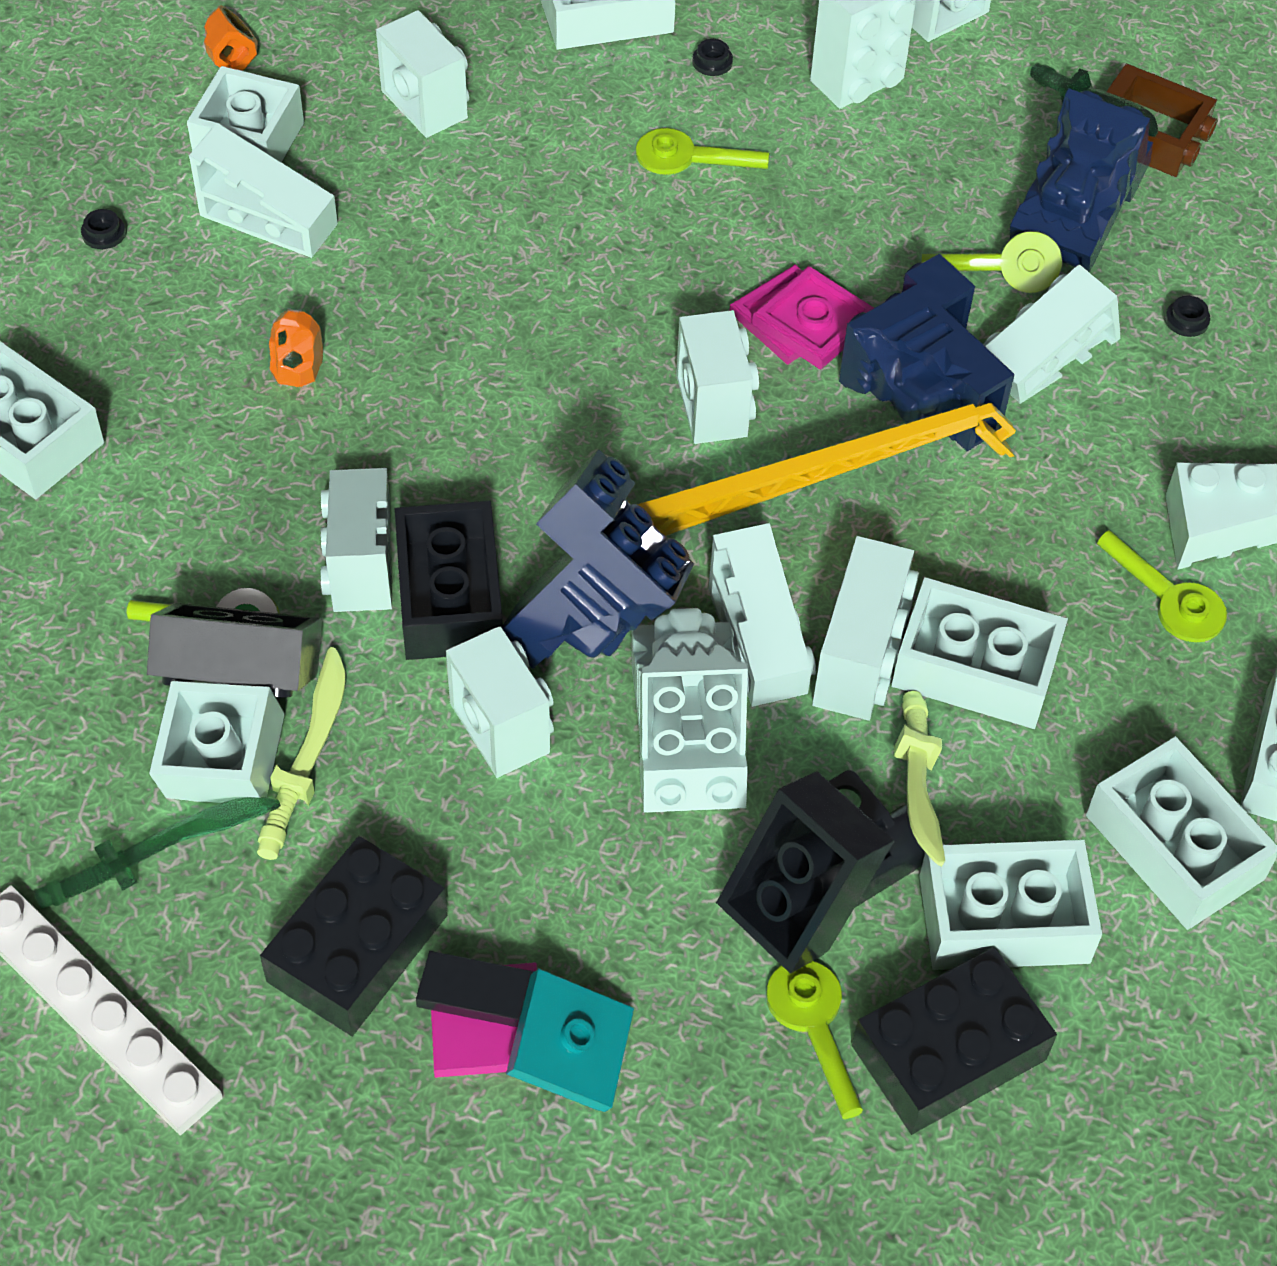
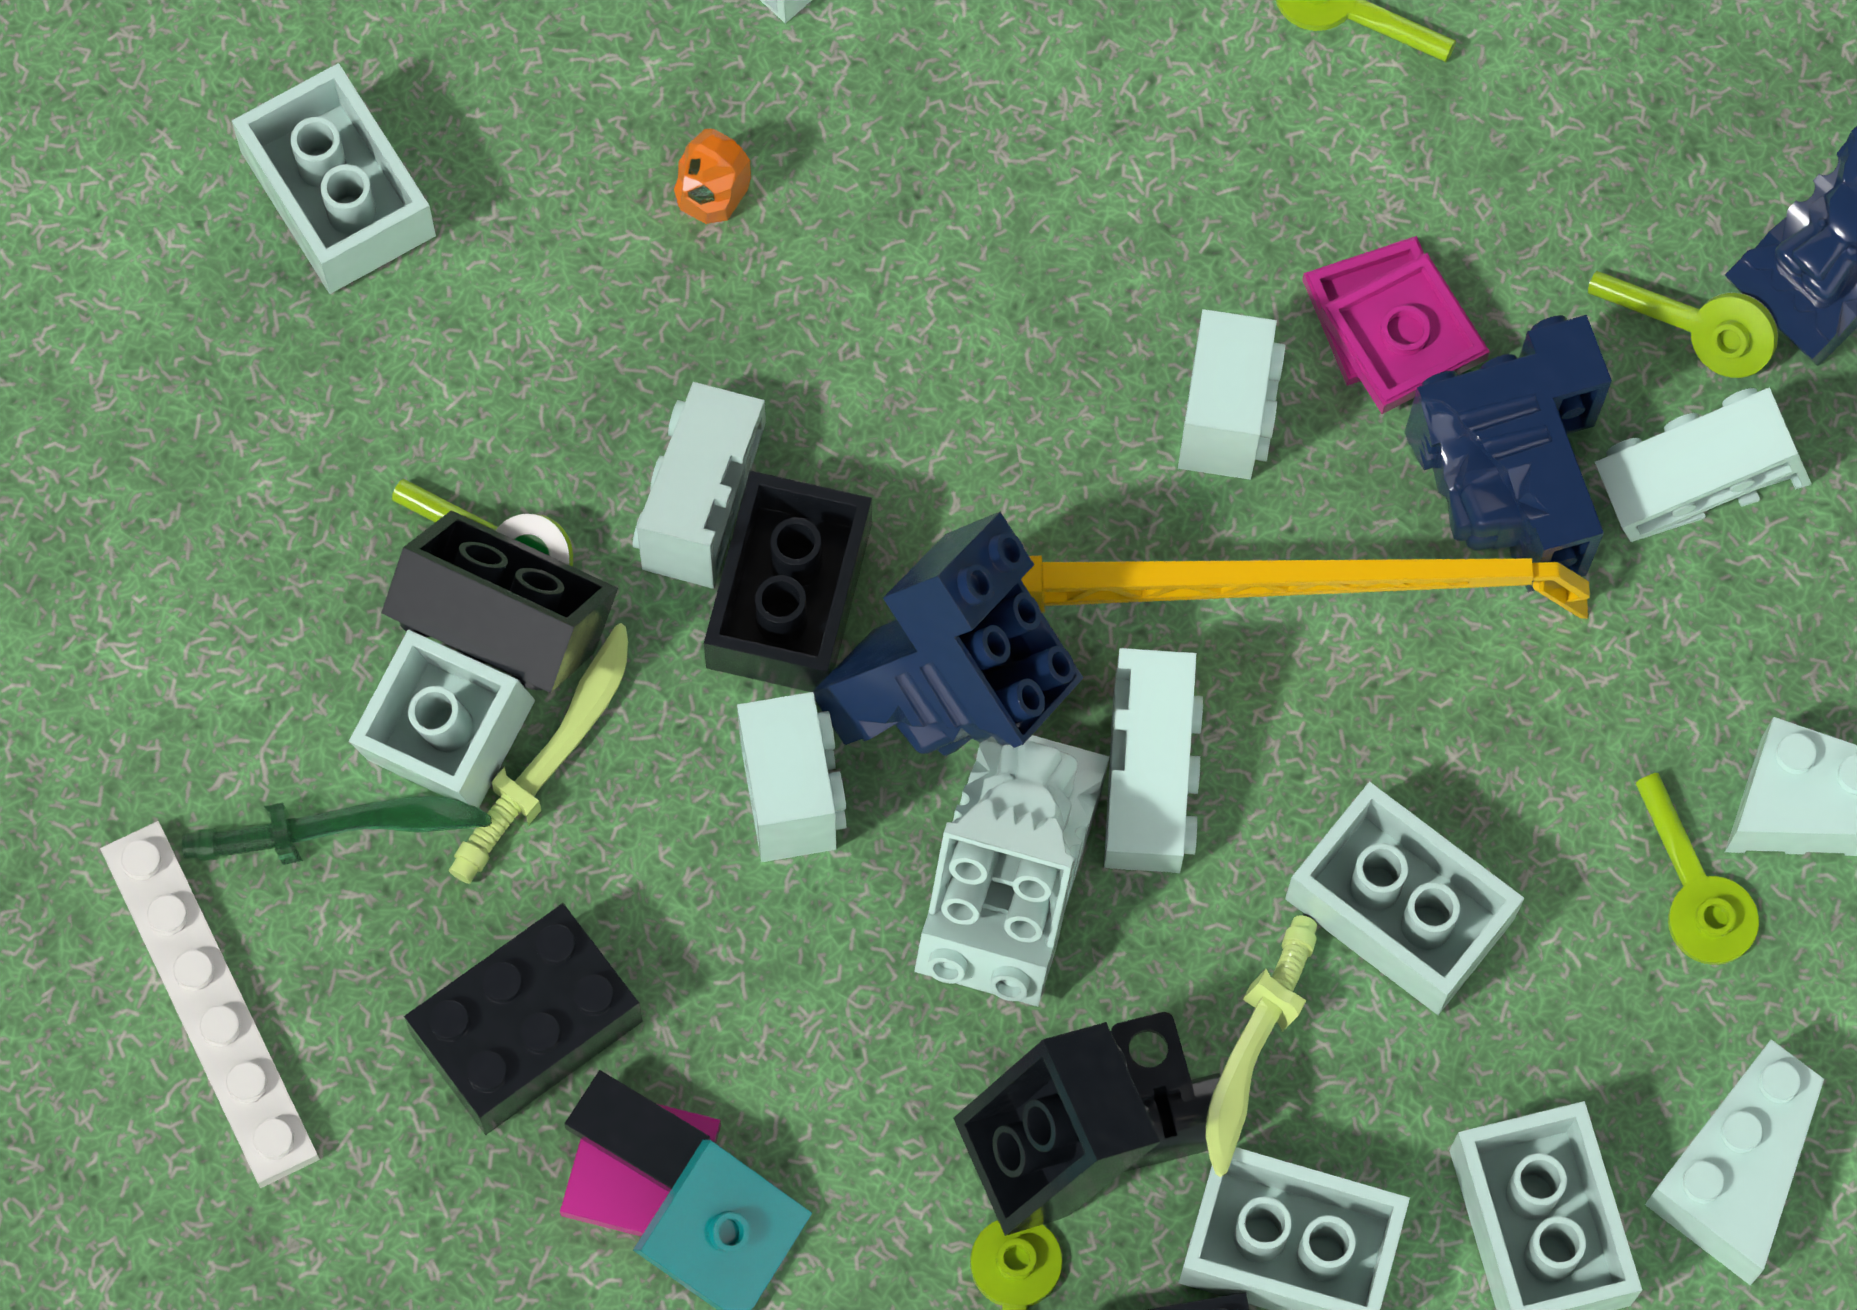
camera: 20 degrees right, 15 degrees up
light aqua brick [812,536,919,721] -> none

